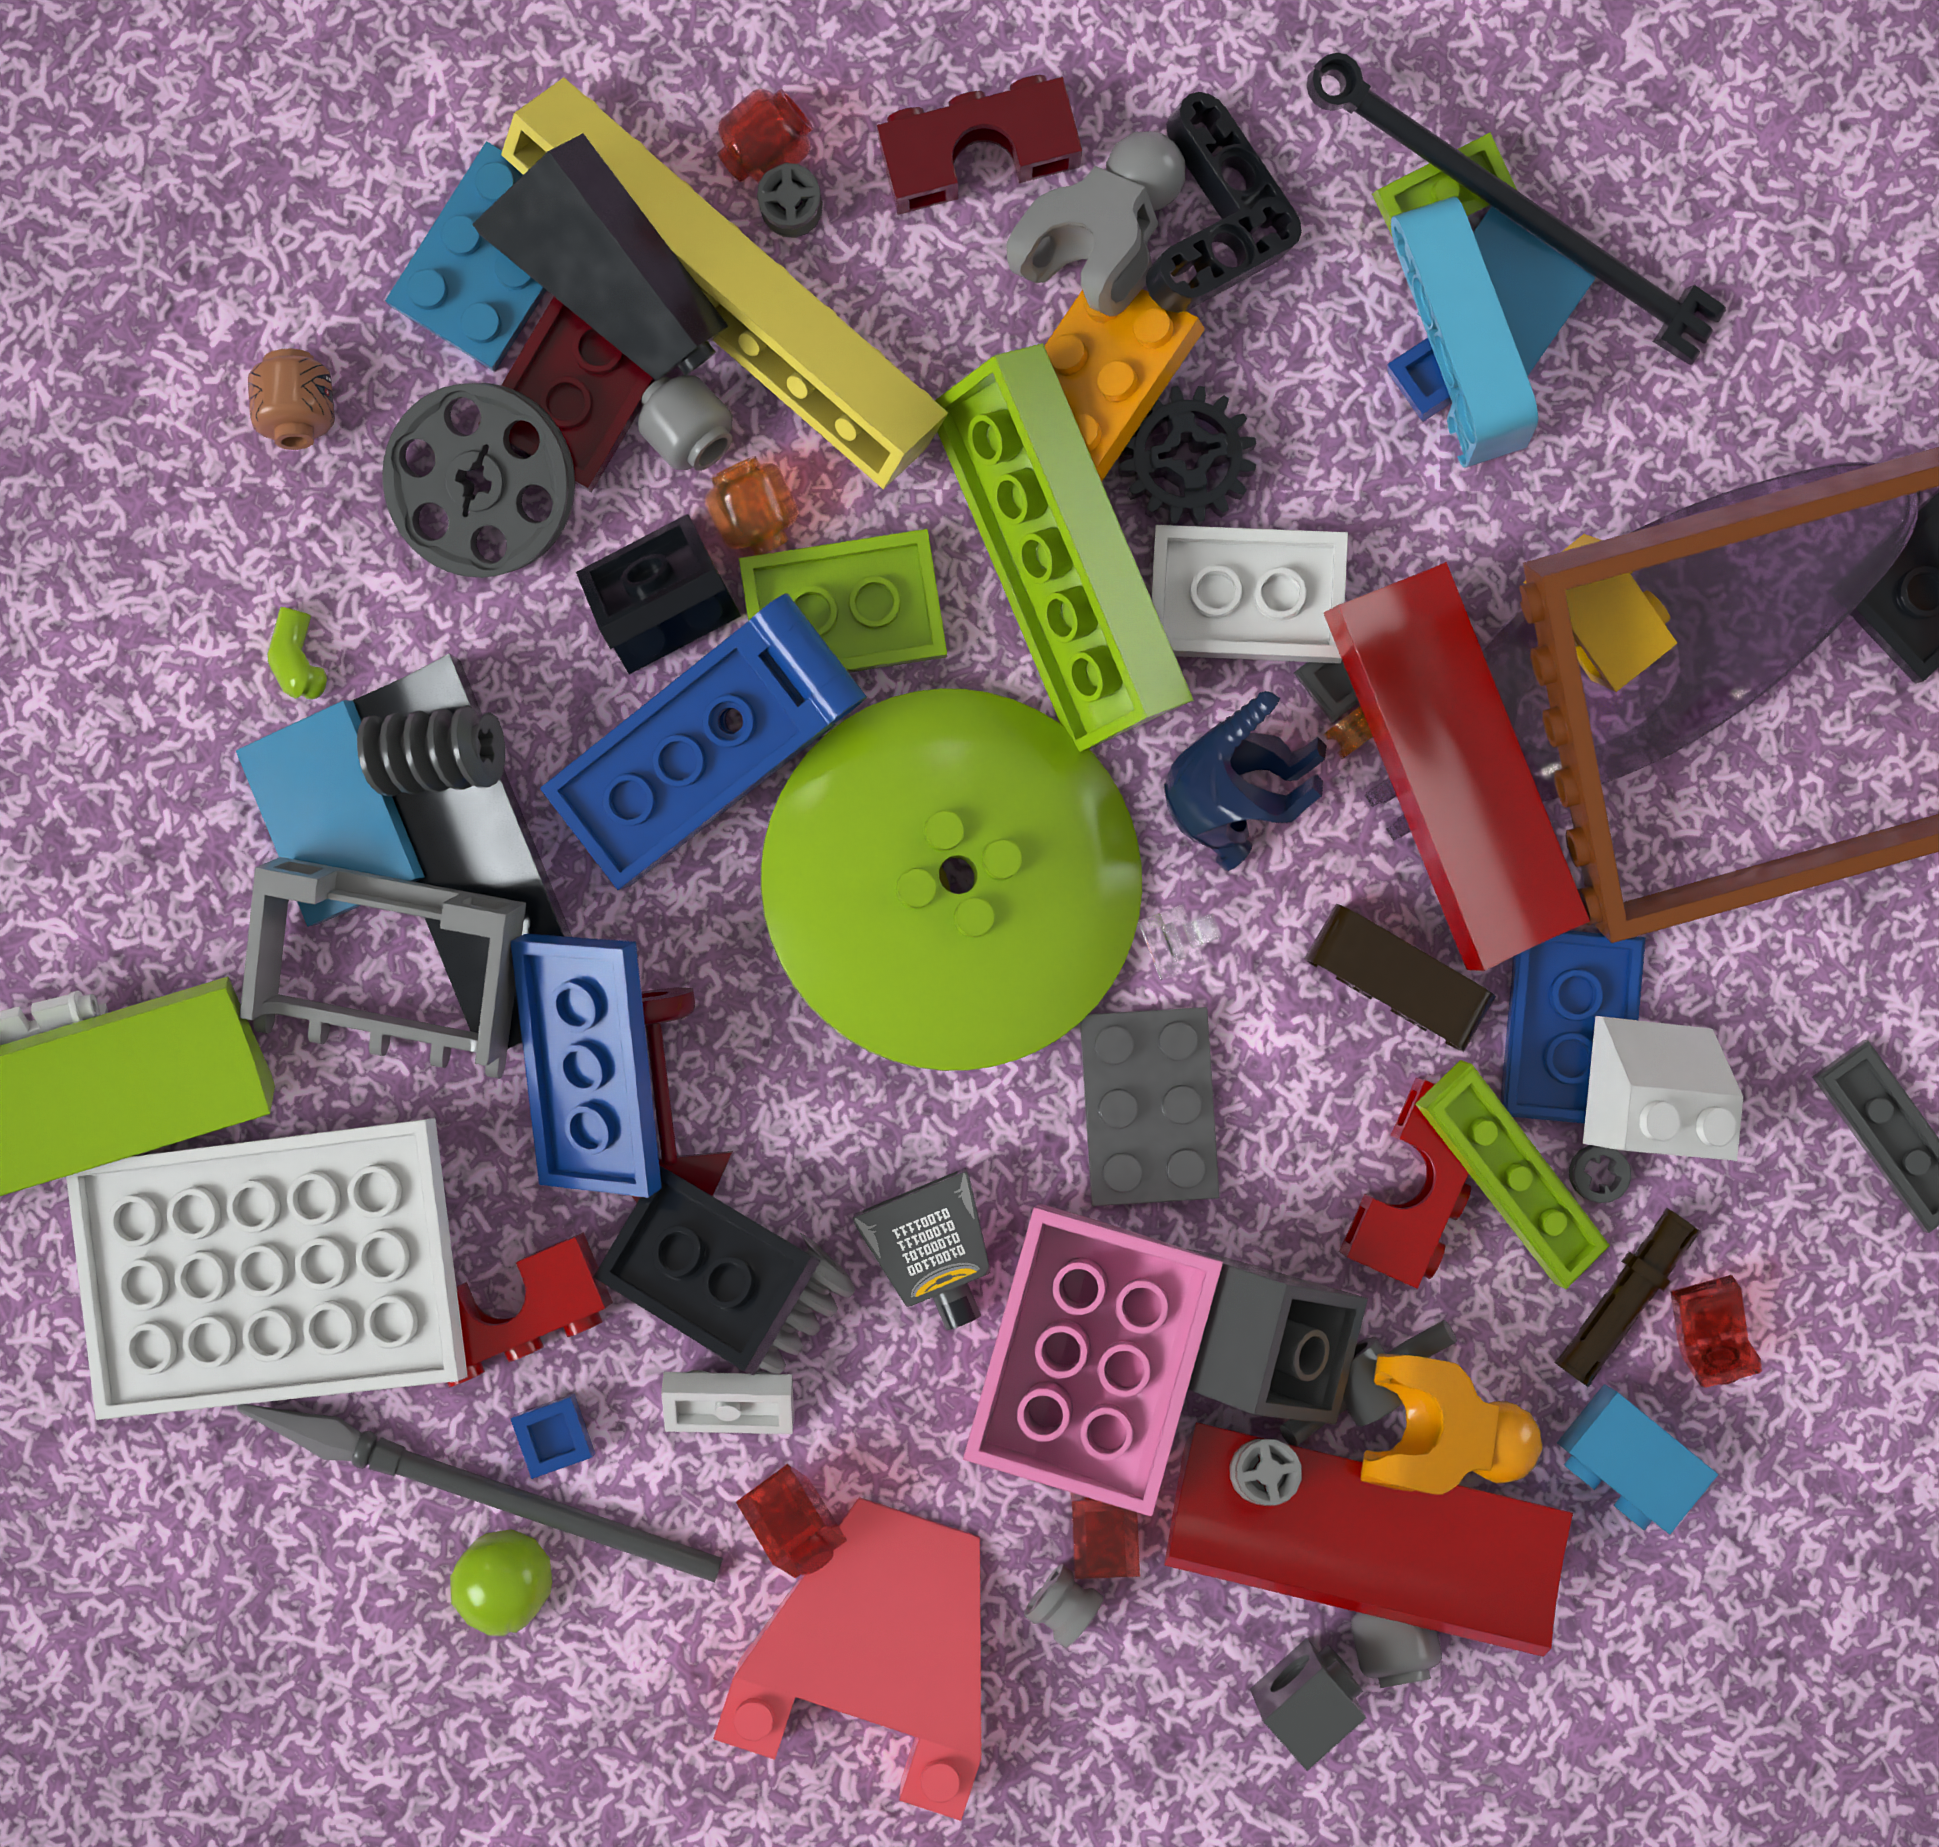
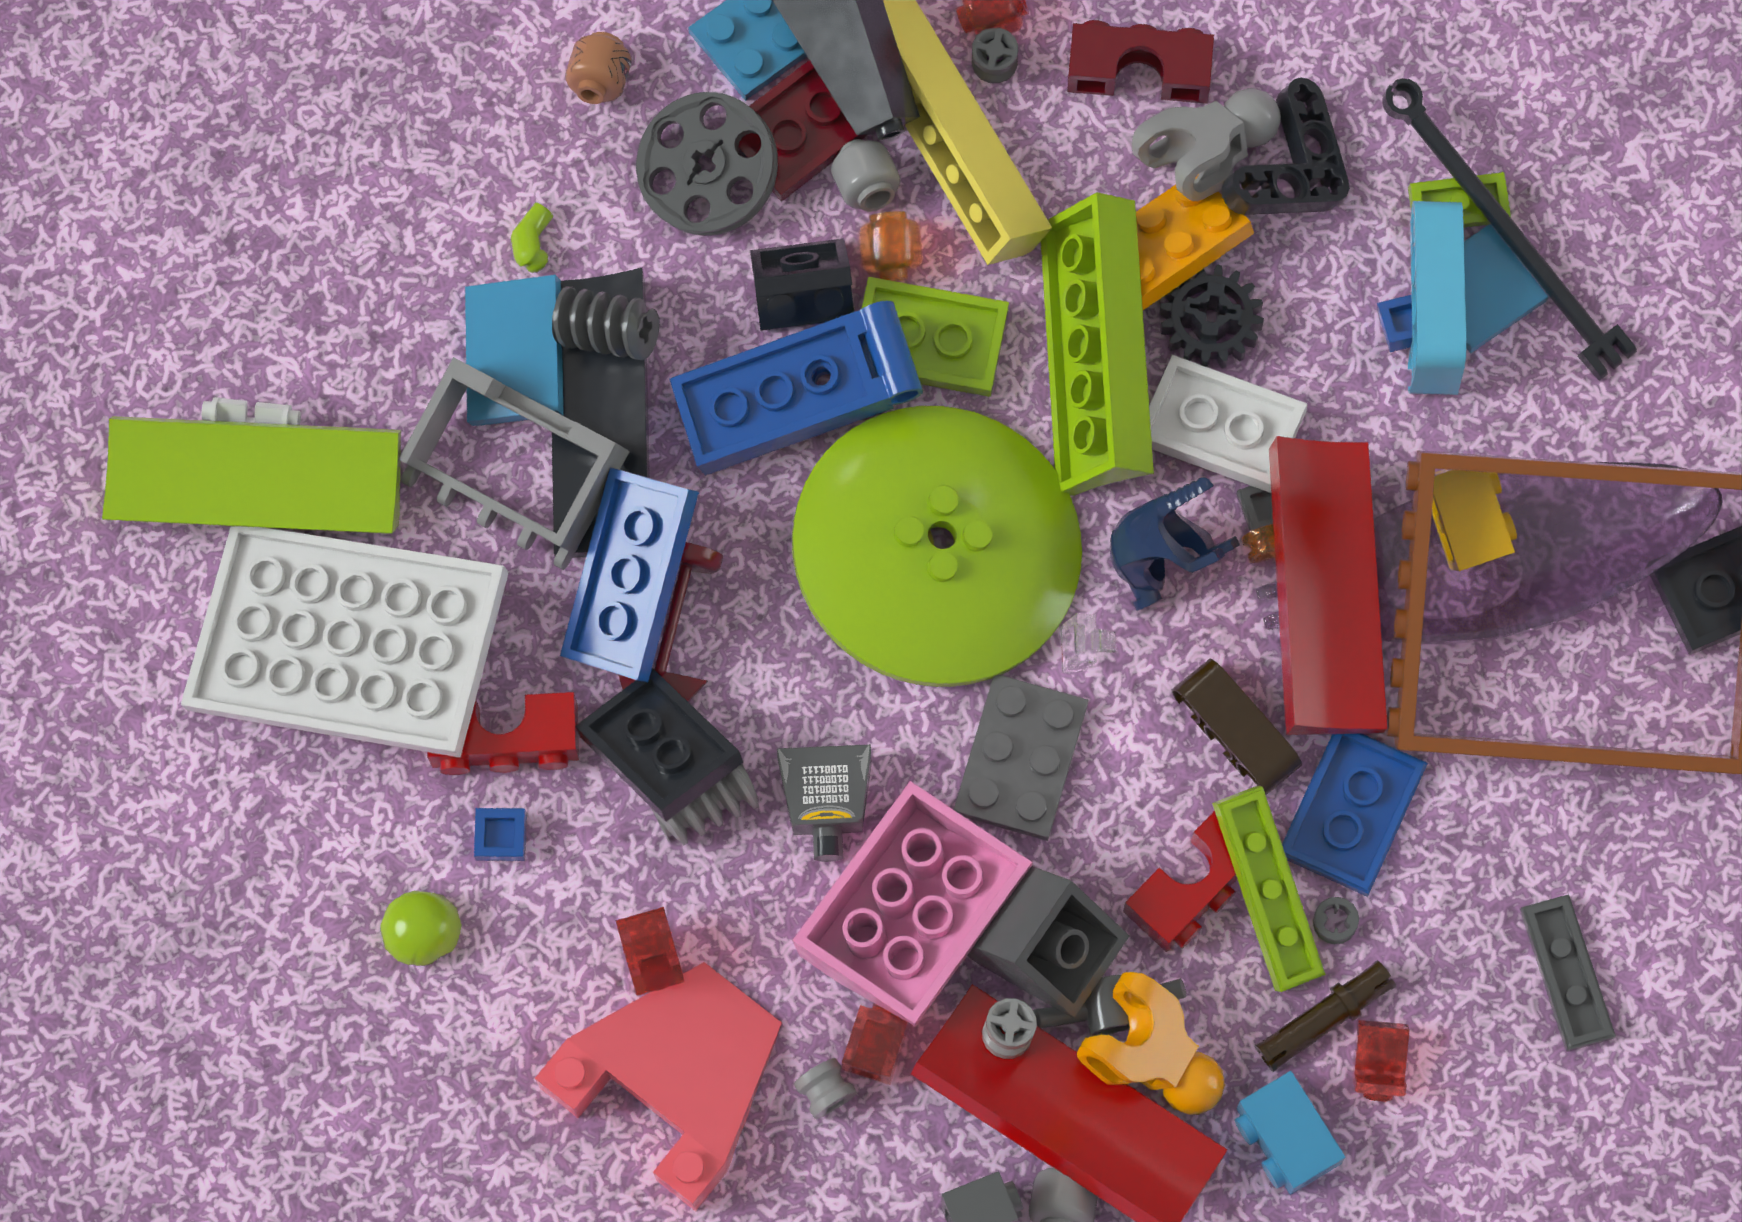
camera: 25 degrees right, 15 degrees down
dark grey piece [237,1404,723,1583] -> none
white plate [661,1370,794,1434] -> none
white slope [1583,1016,1743,1161] -> none

